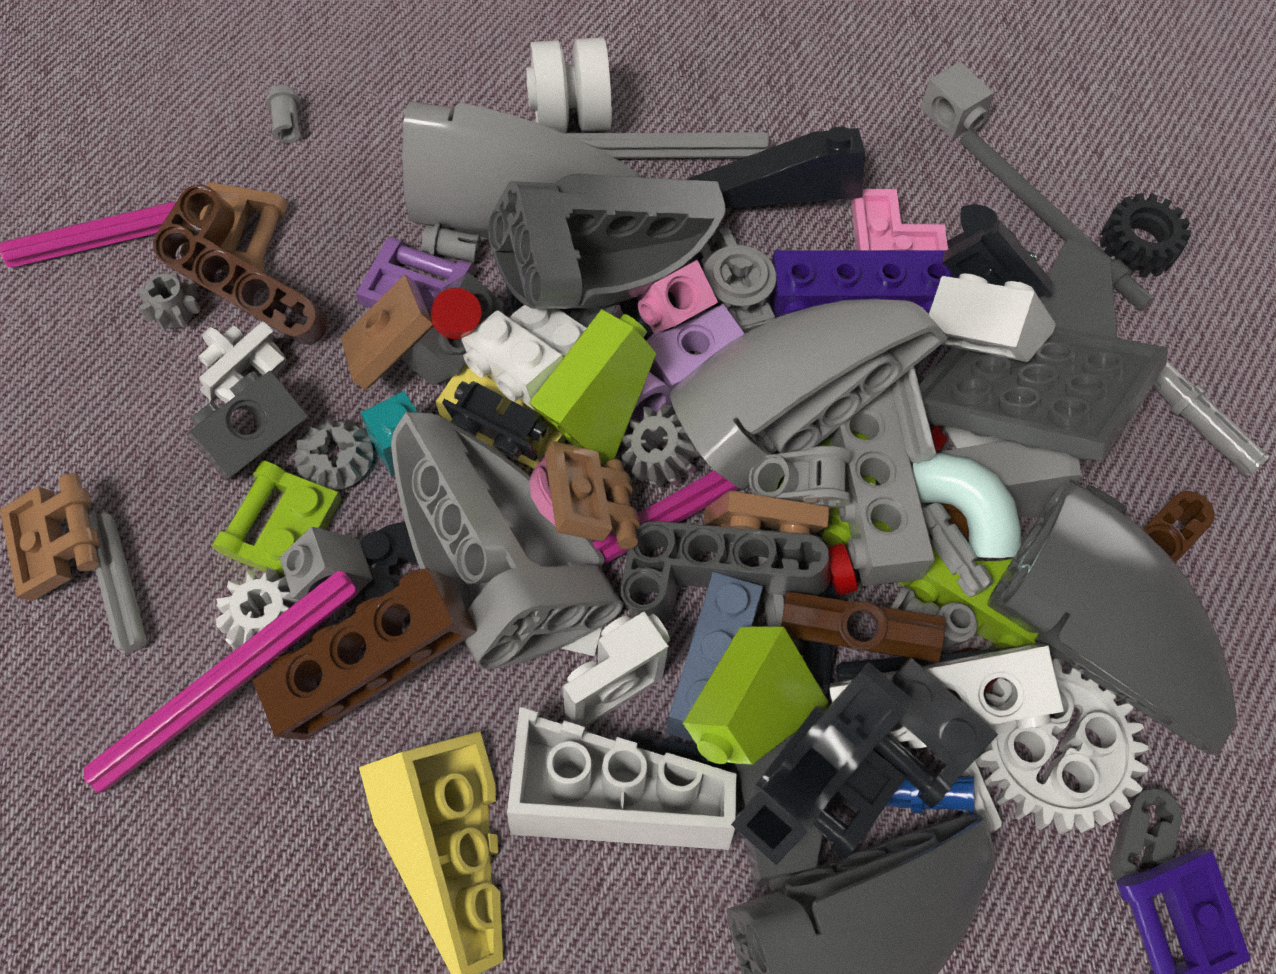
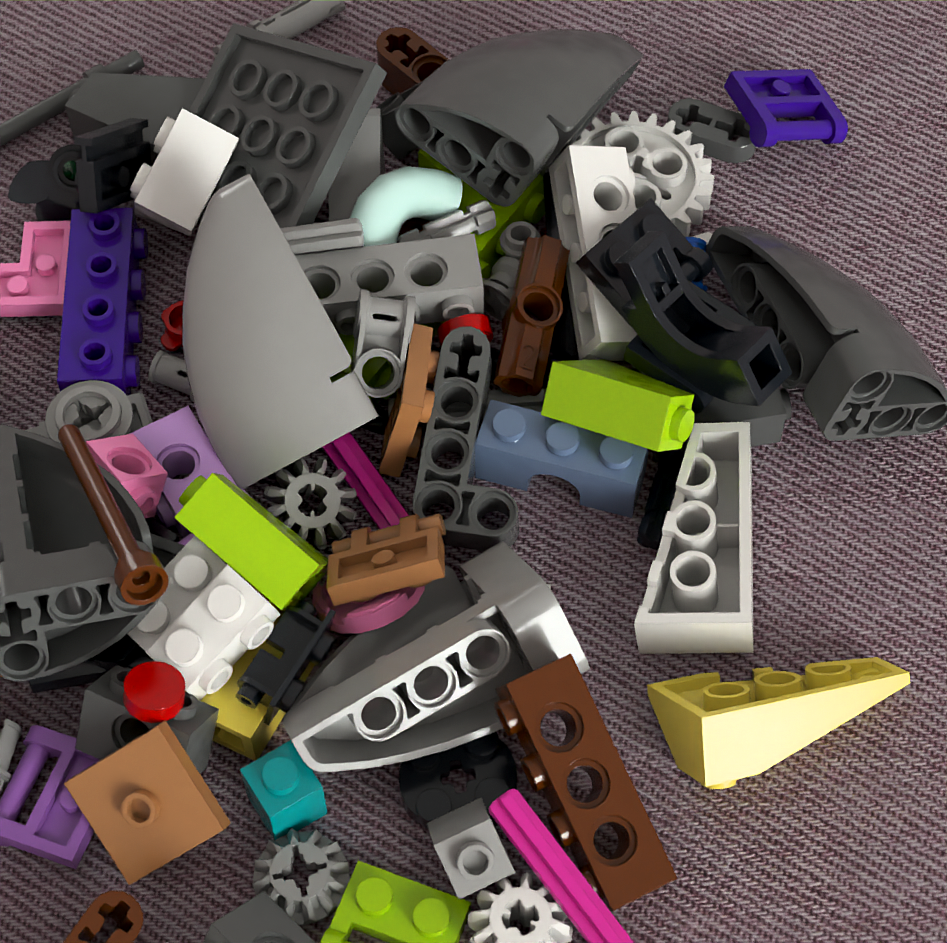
camera: 85 degrees left, 5 degrees down
white plate [563,612,670,727] -> none
black tyre [1100,193,1191,278] -> none
none -> reddish brown piece [58,424,169,605]

